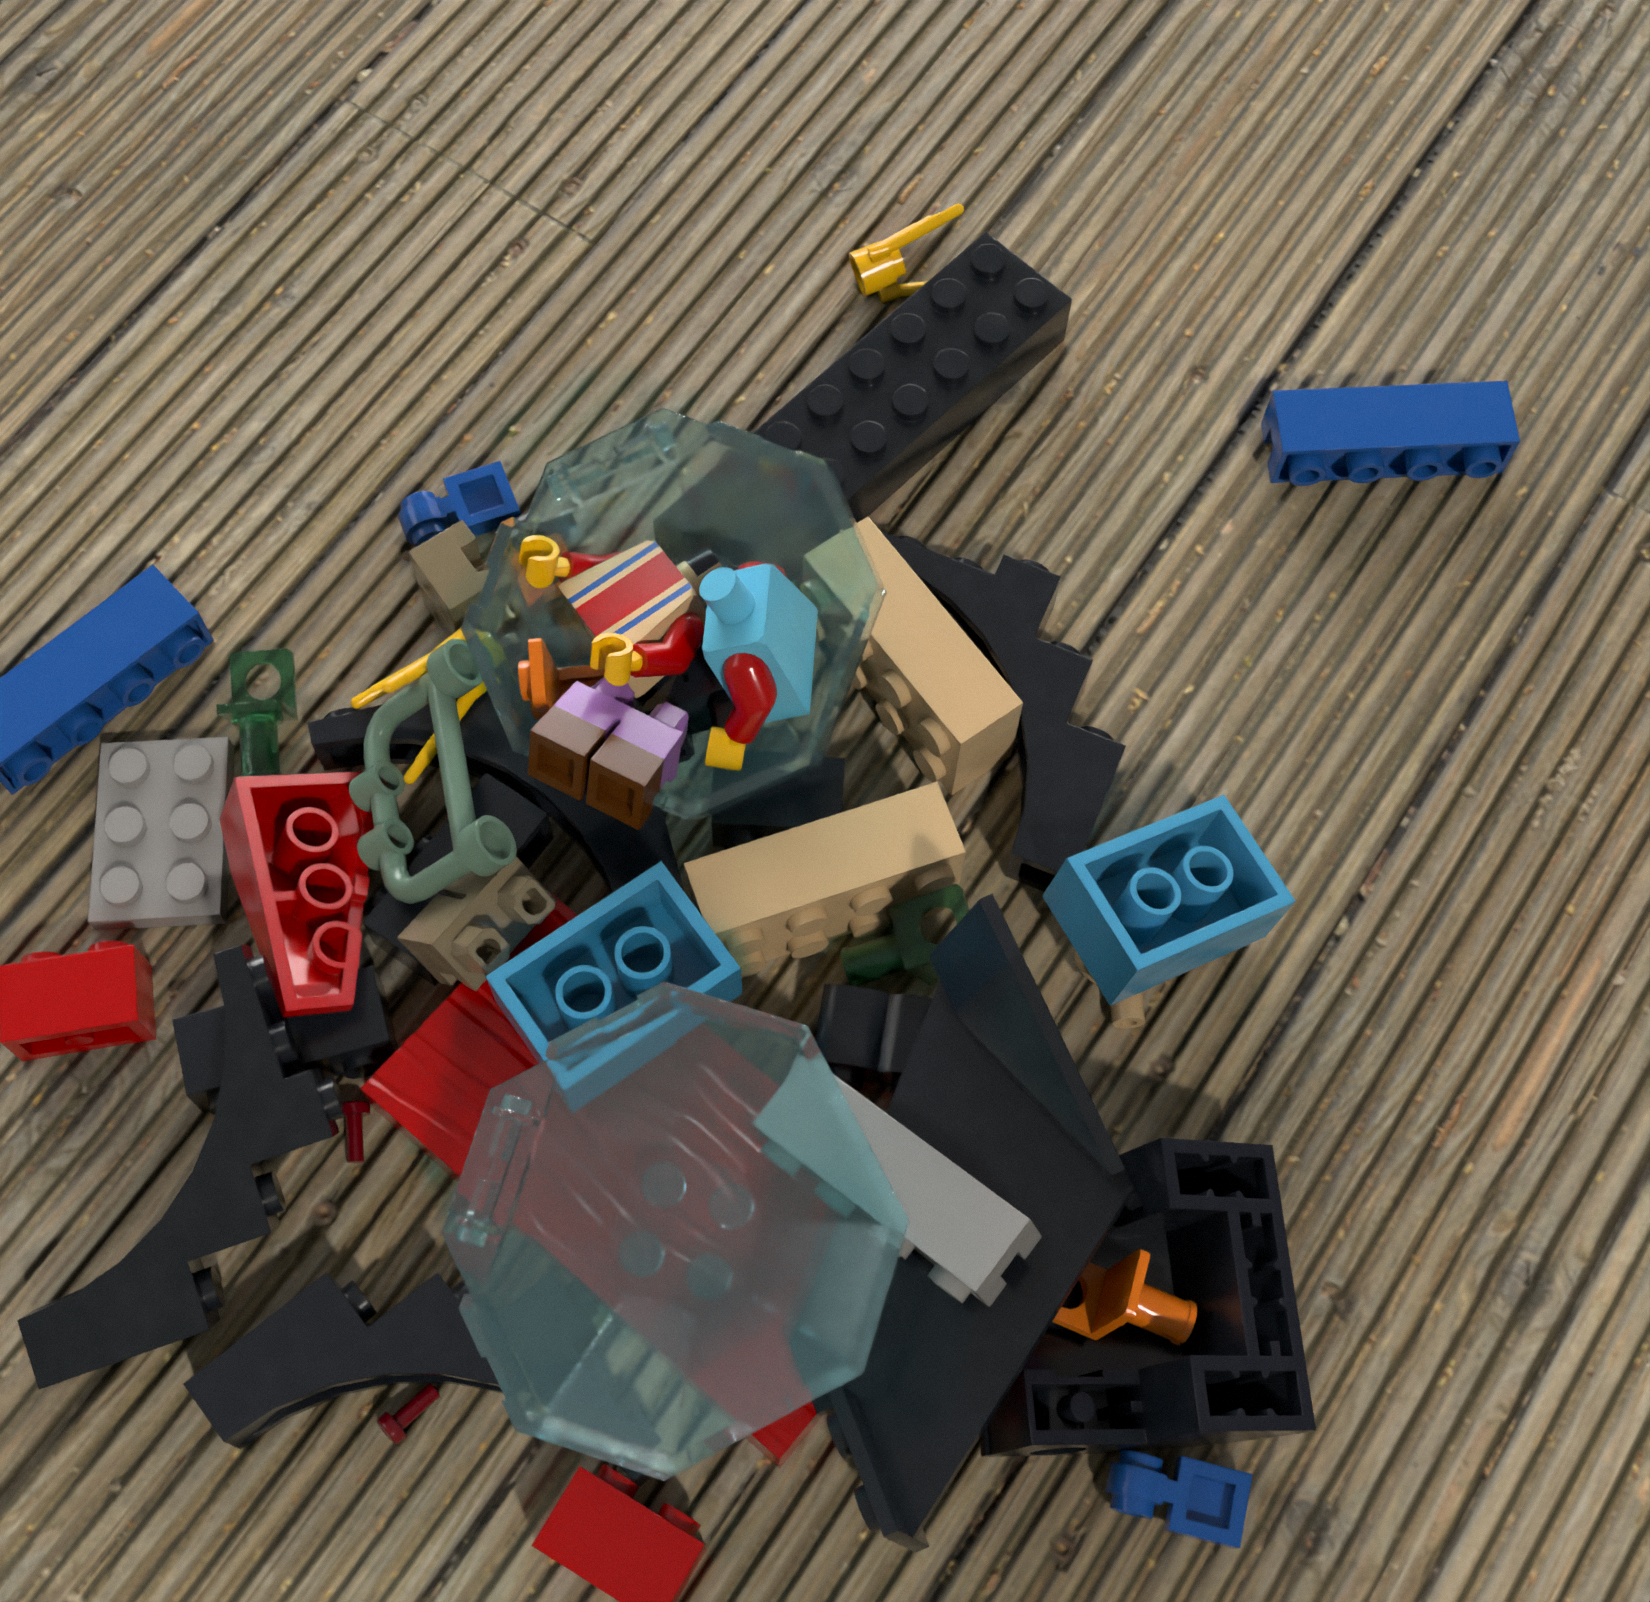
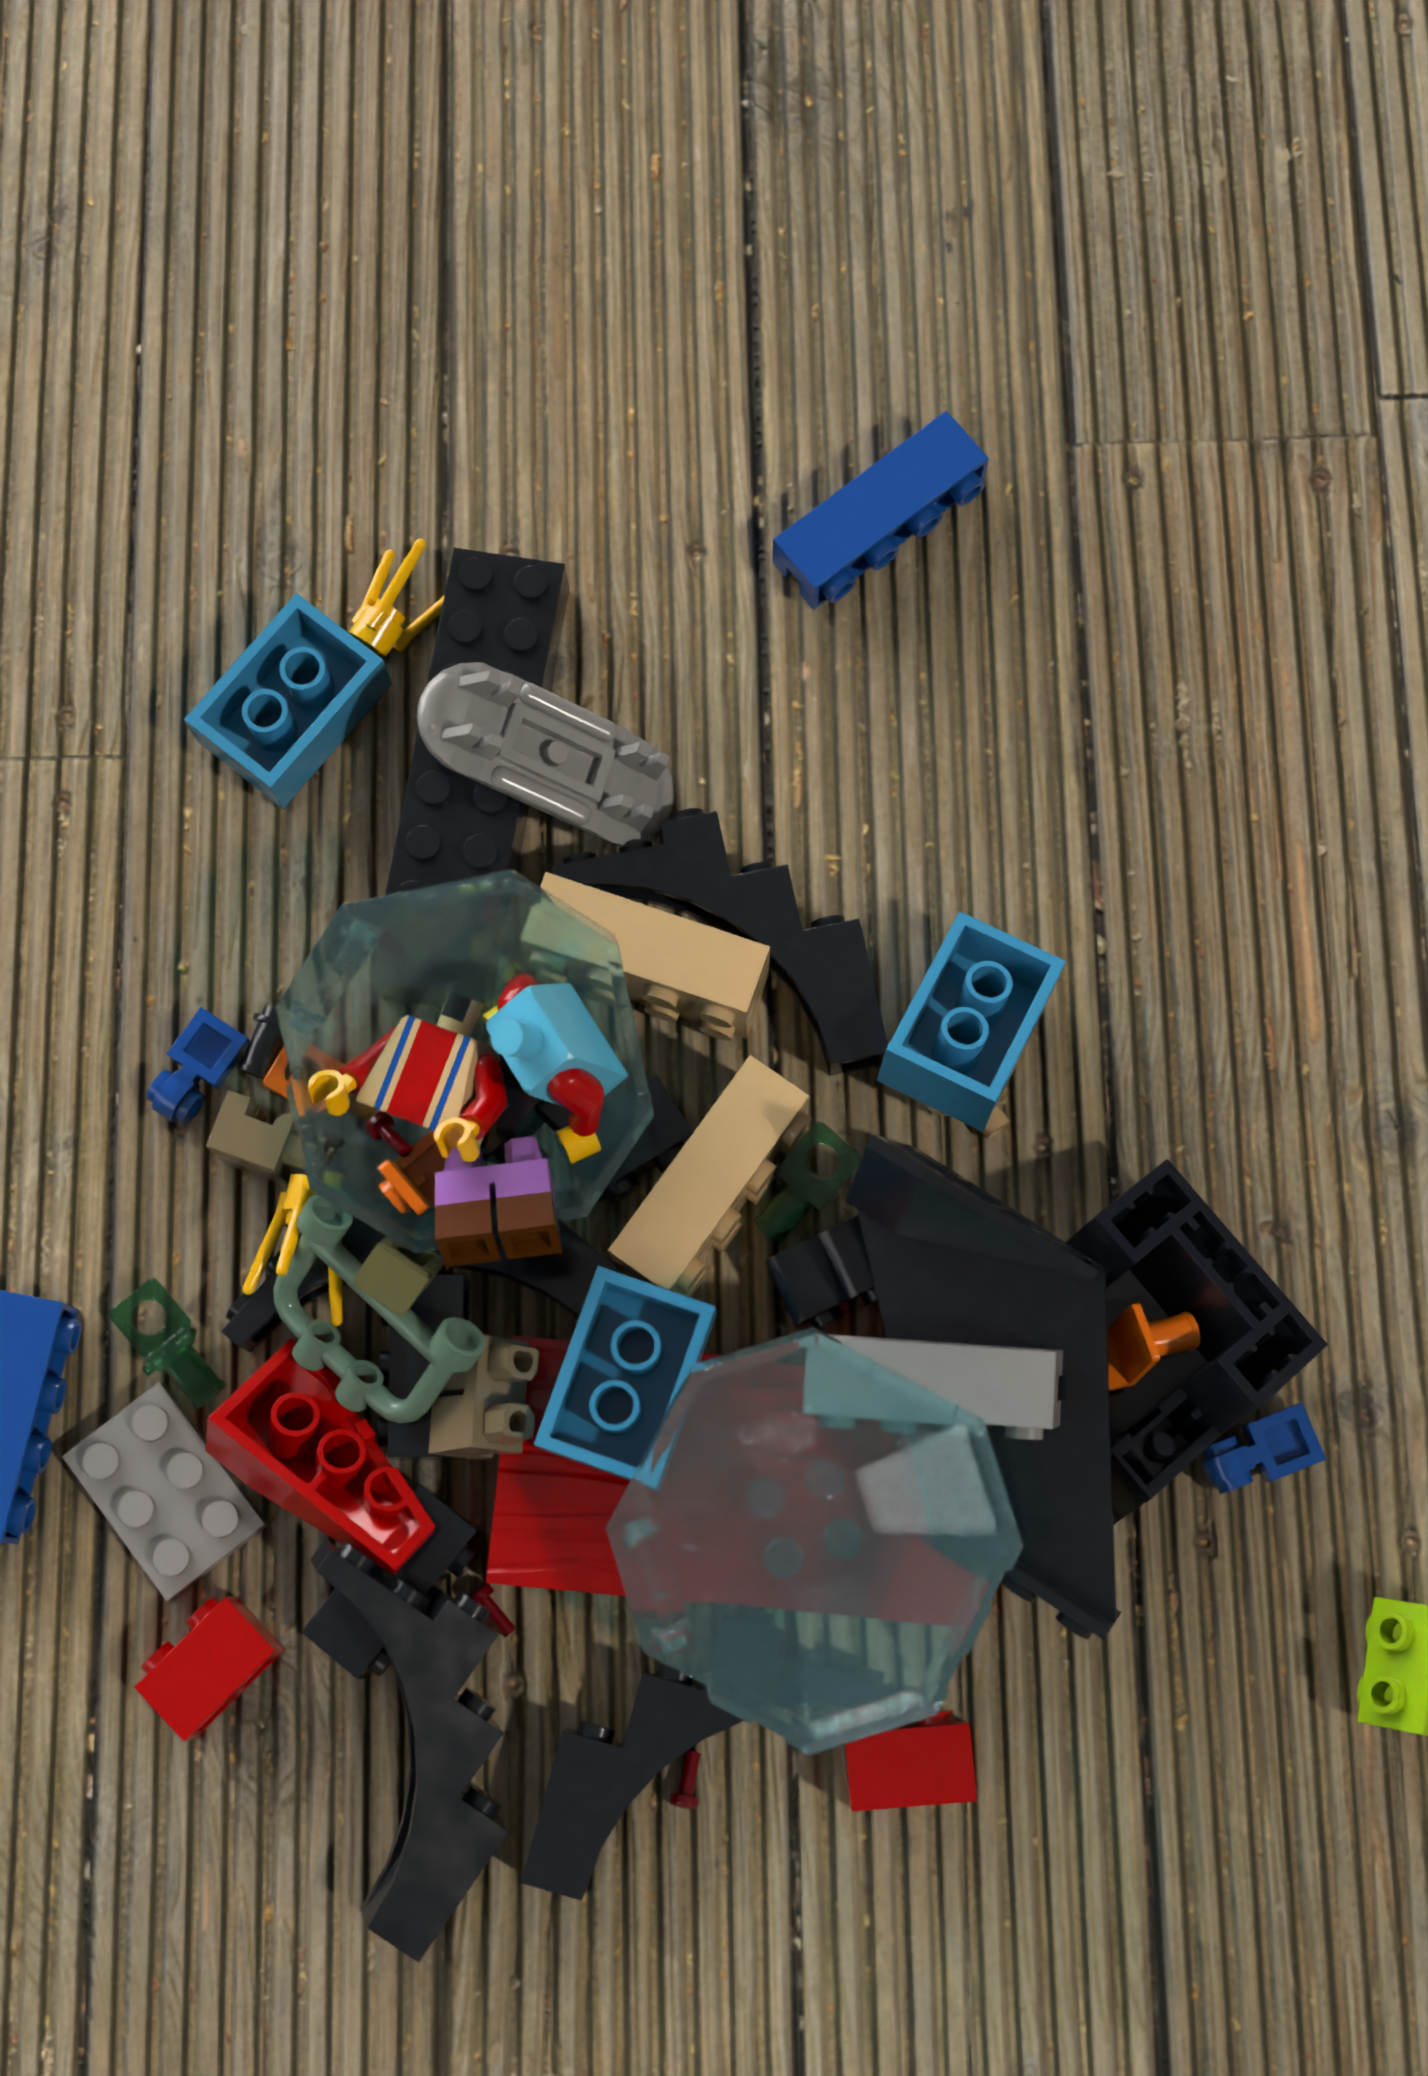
camera: 30 degrees left, 10 degrees up
none -> dark azure brick [184,593,392,809]
none -> olive slope [354,1228,444,1315]
none -> dark red piece [366,1112,413,1158]
none -> light grey piece [417,662,674,847]

